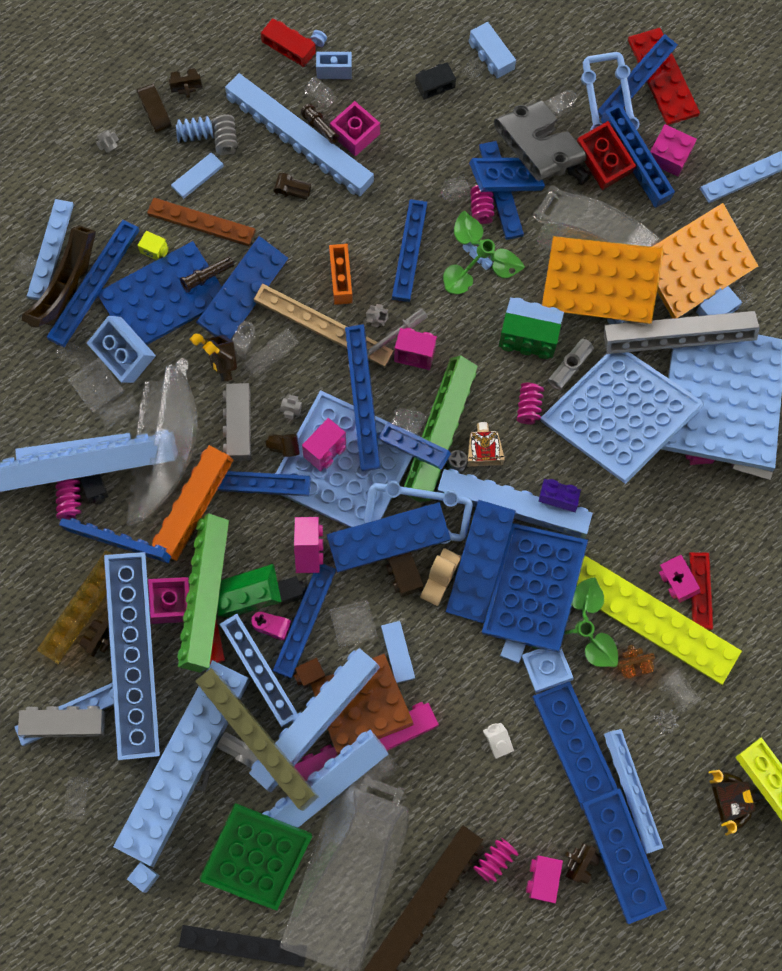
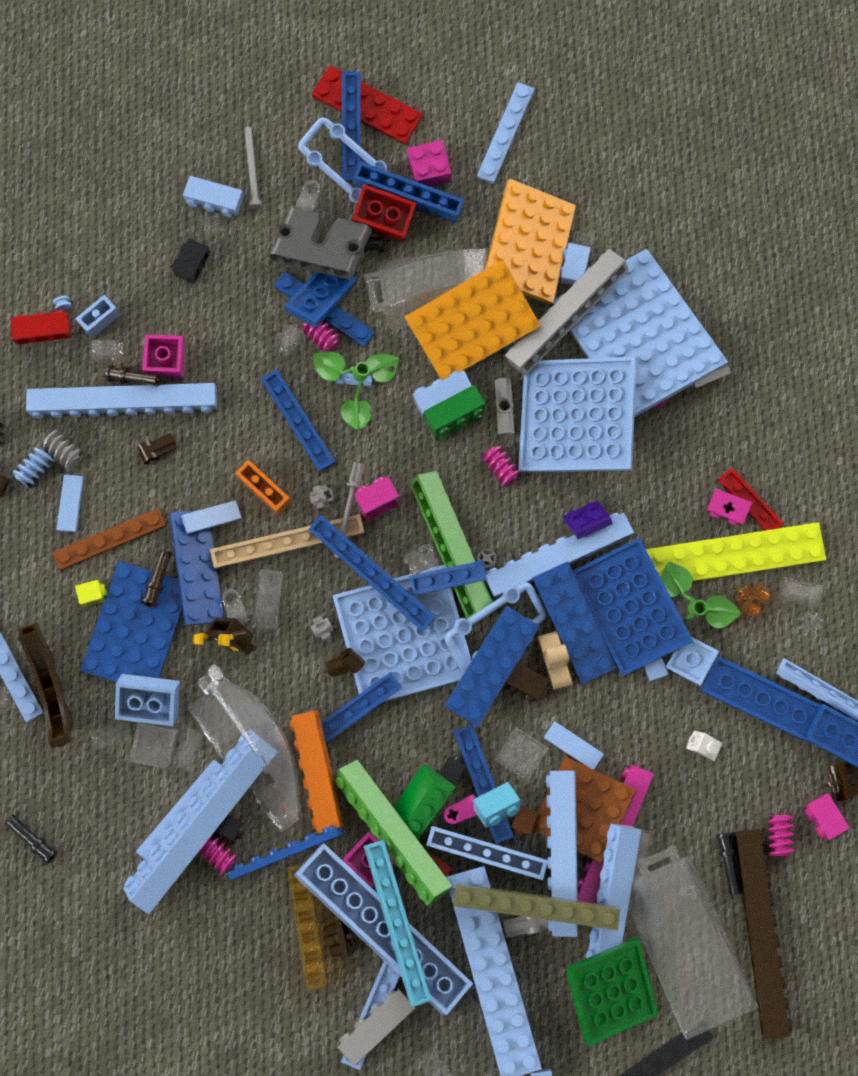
camera: 35 degrees left, 5 degrees up
blue plate [47,220,140,347] -> none
light grey brick [223,383,251,461] -> none
dark pink brick [294,517,324,573] -> none
dark pink brick [302,418,346,472] -> none
torso [467,422,505,467] -> none
none -> light blue tile [181,501,242,534]
none -> light grey bar [245,126,262,209]
none -> medium azure tile [364,840,432,1007]
none -> medium azure brick [473,782,520,828]
none -> black pin [716,832,742,895]

